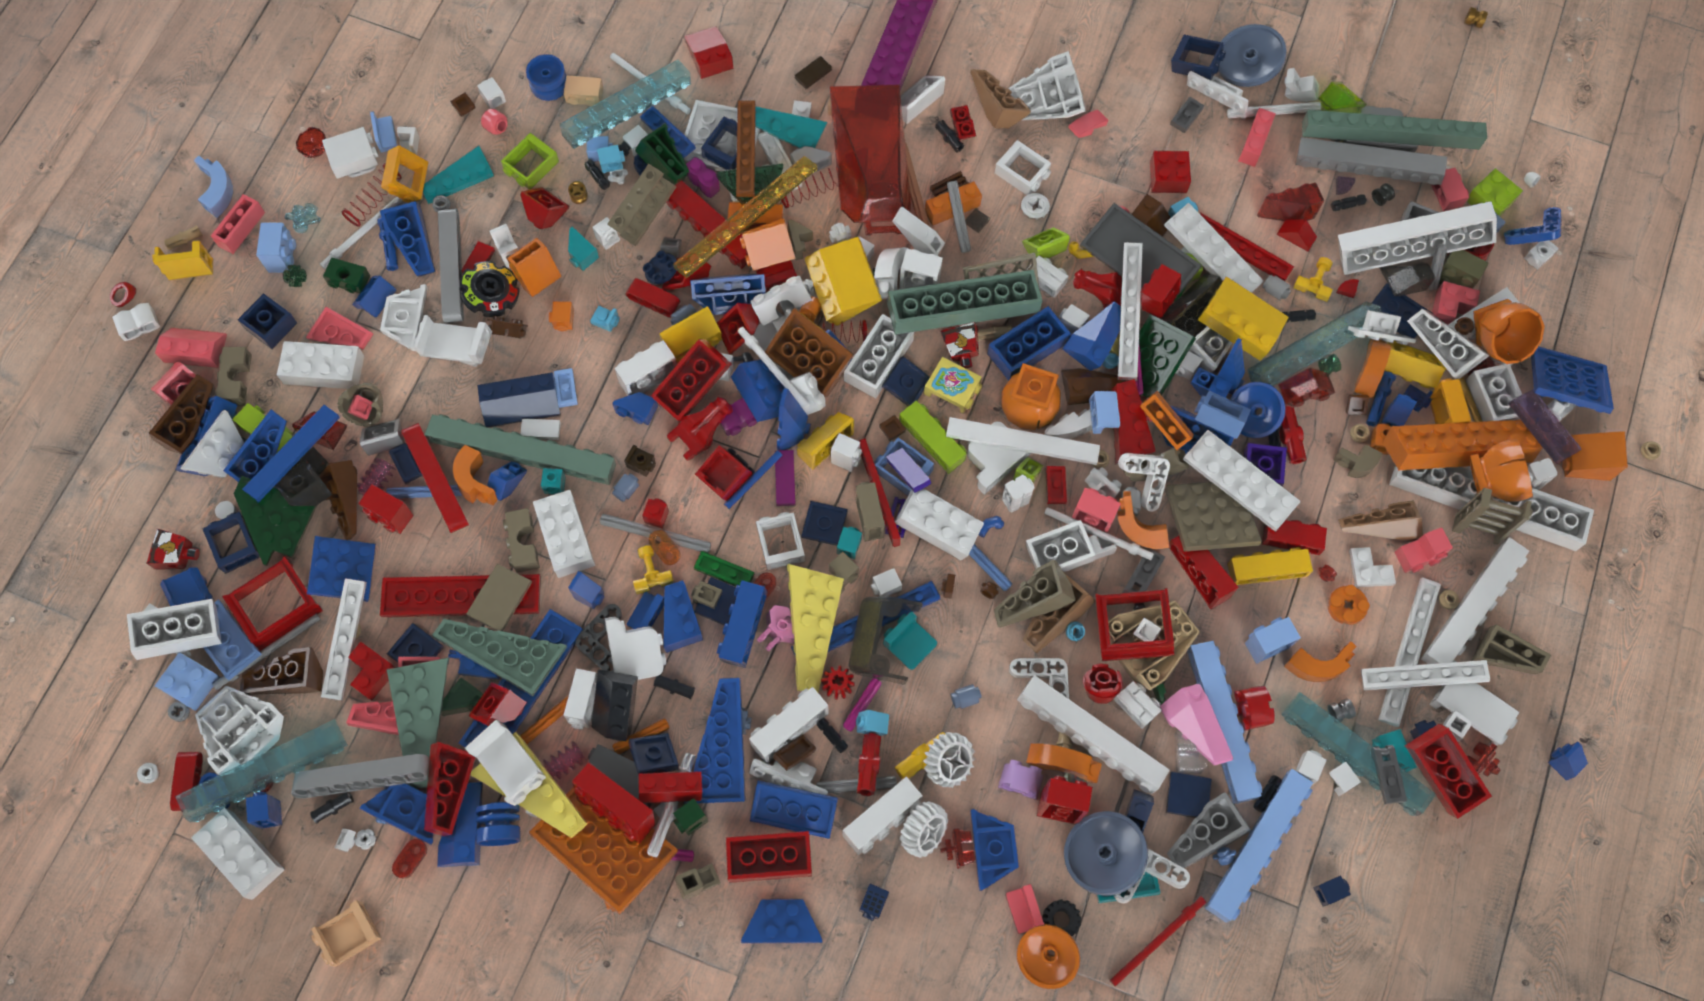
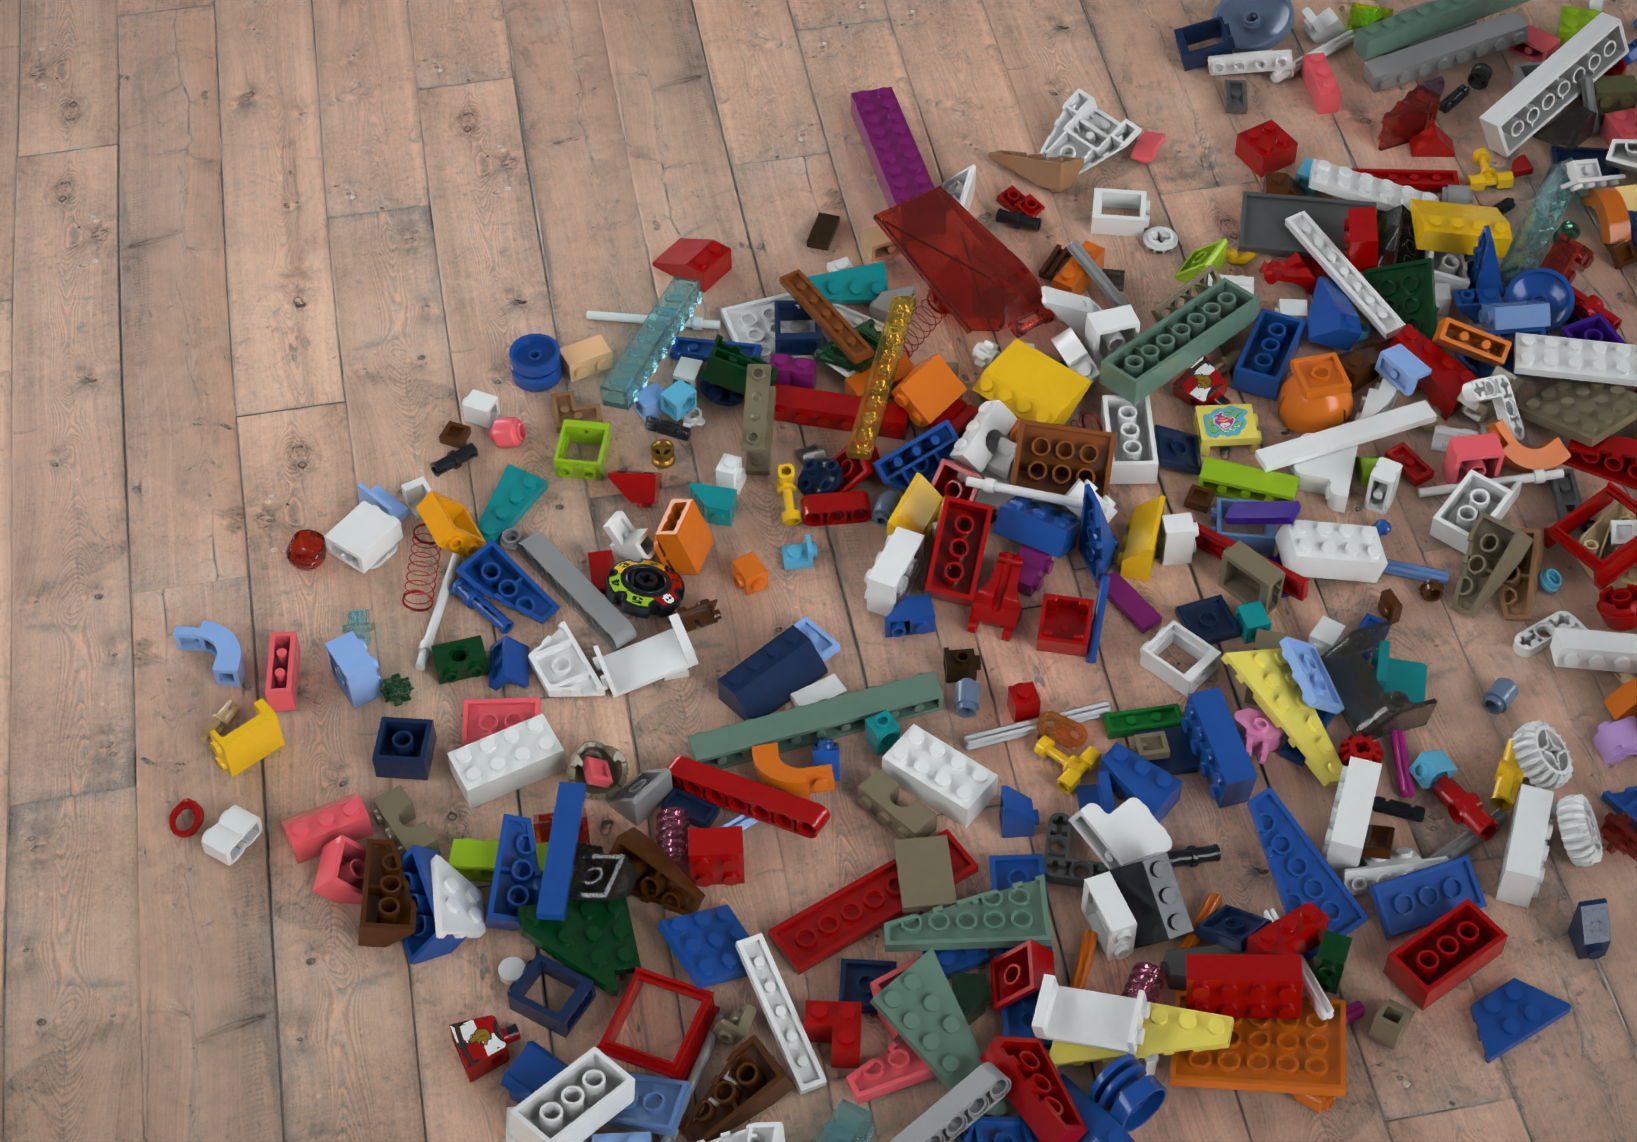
camera: 30 degrees left, 20 degrees down
none -> black pin [430,443,478,477]
none -> medium nougat plate [551,390,603,433]
none -> dark tan bracket [711,1004,757,1045]
none -> yellow bar [776,463,802,526]
none -> light blue plate [1279,636,1345,714]

